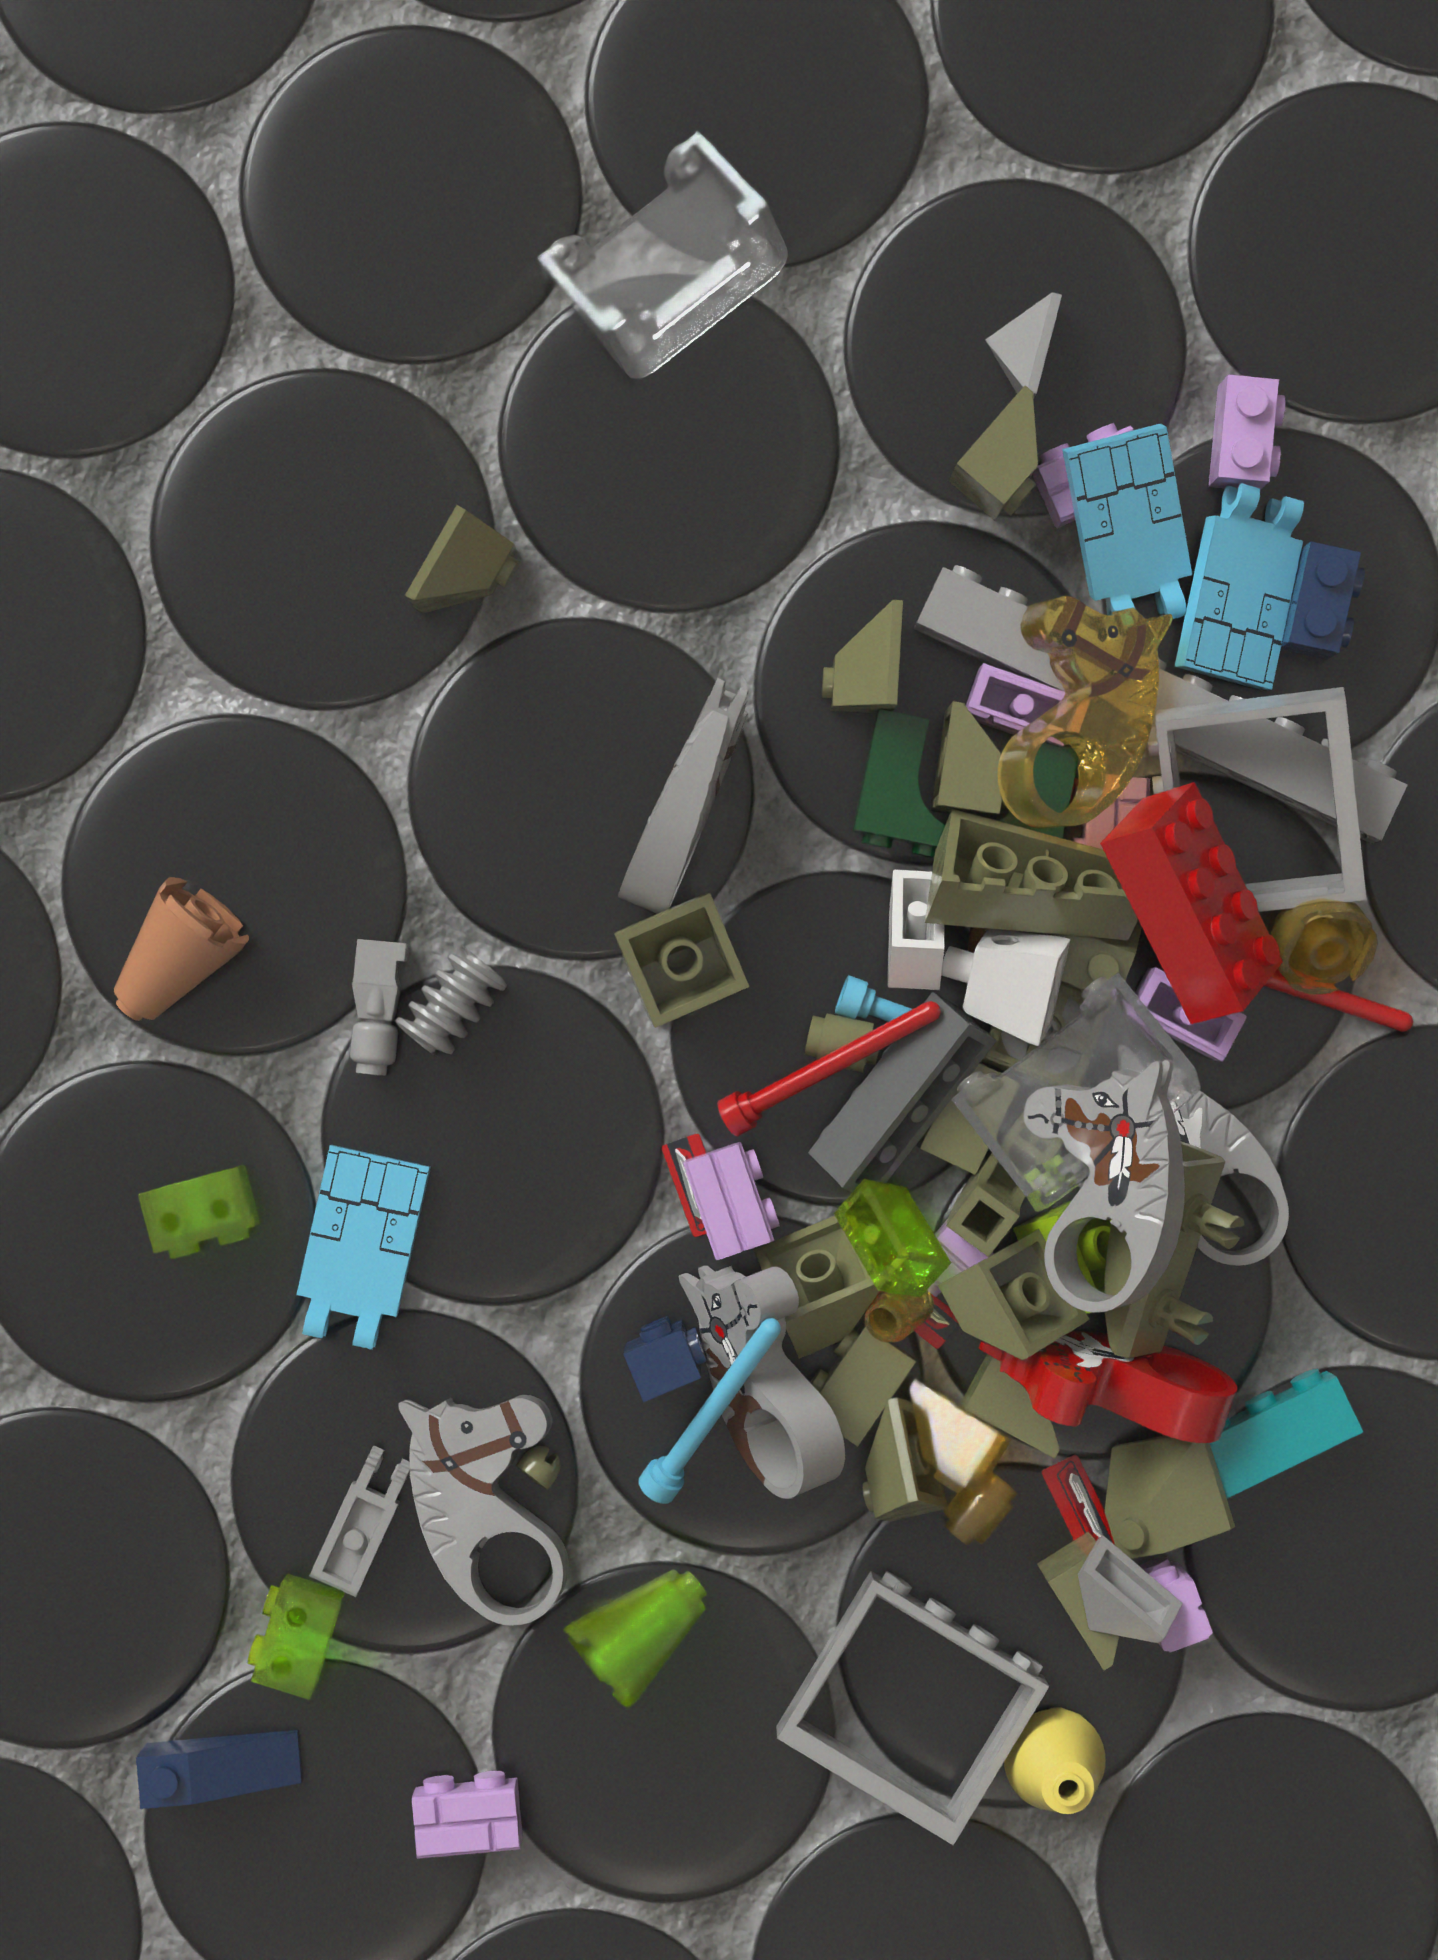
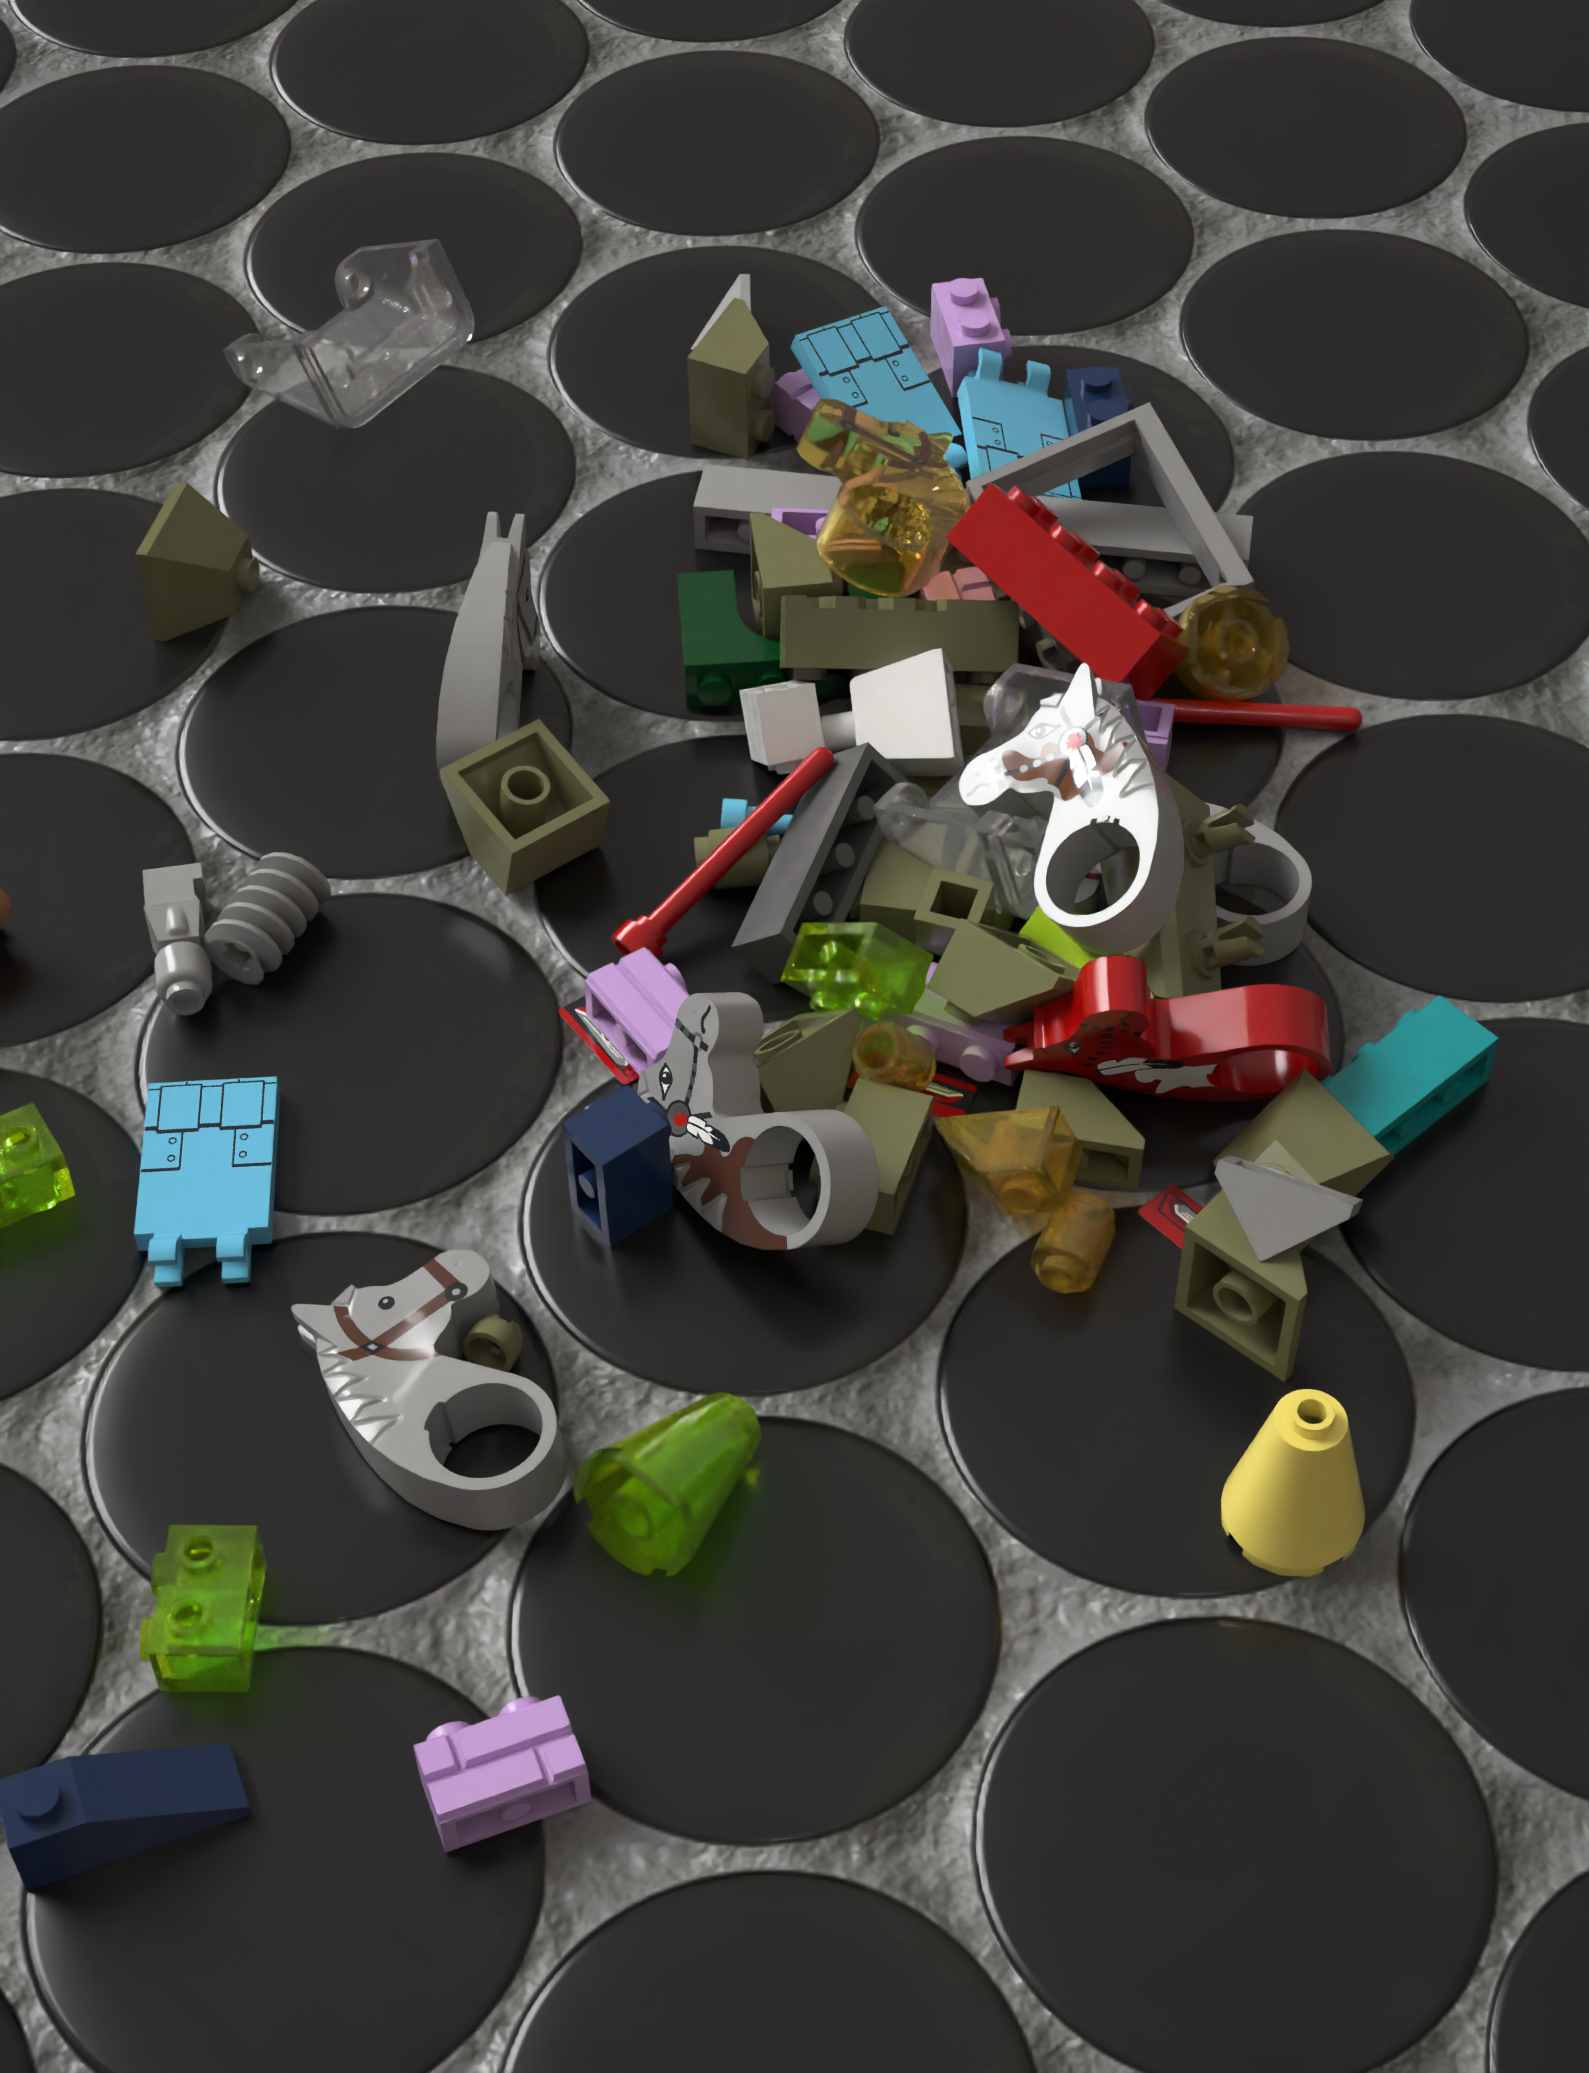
camera: 10 degrees left, 40 degrees down
light grey hinge [309,1446,410,1597] -> none
medium azure piece [639,1318,781,1504] -> none
light grey window [776,1571,1049,1845] -> none
olive slope [822,600,903,713] -> none
olive slope [863,1398,948,1522] -> none
lavender brick [1140,1557,1213,1652] -> none

